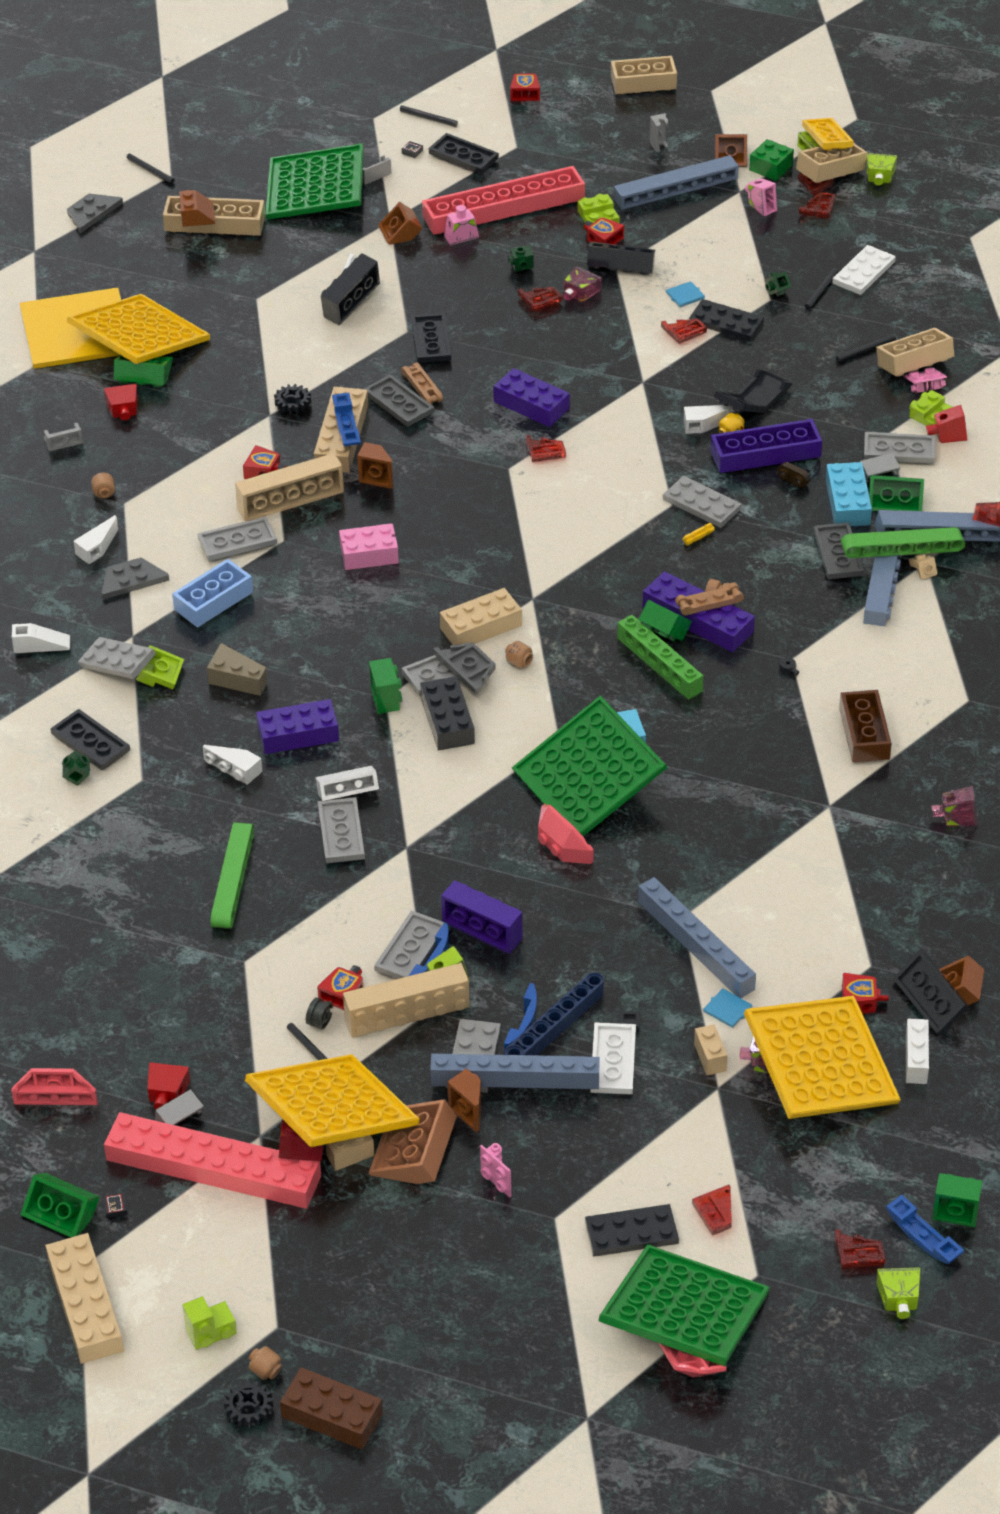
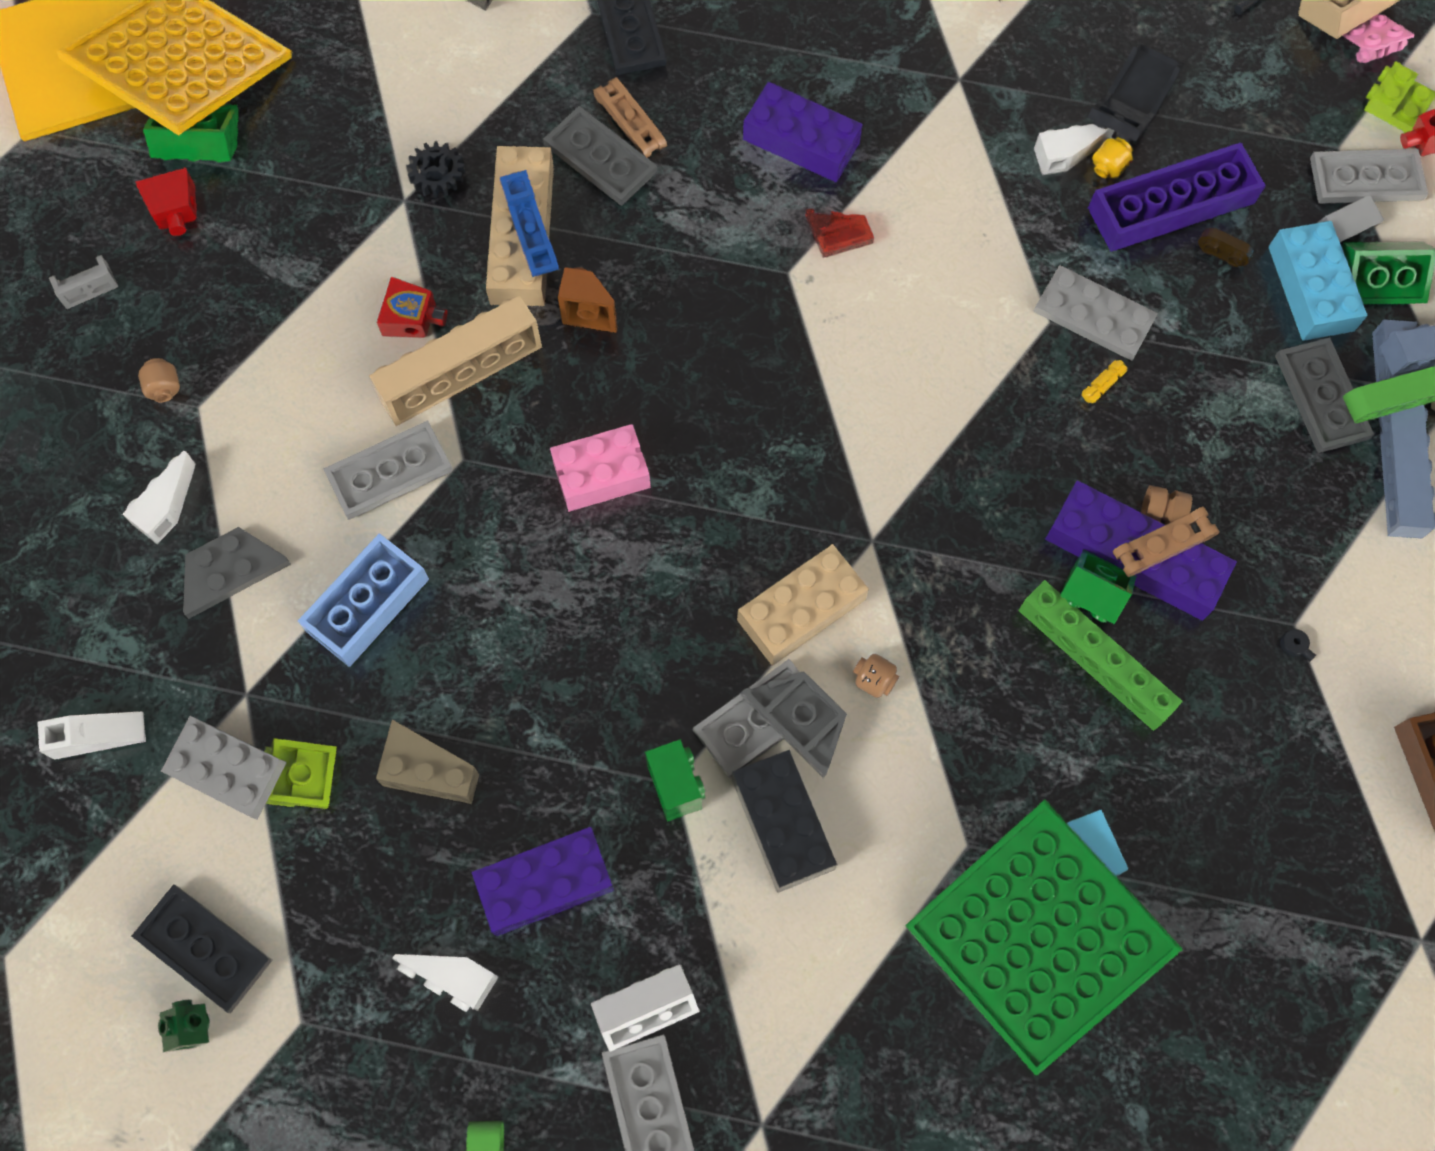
camera: 10 degrees left, 25 degrees up
coral wedge [538,804,594,864] -> none

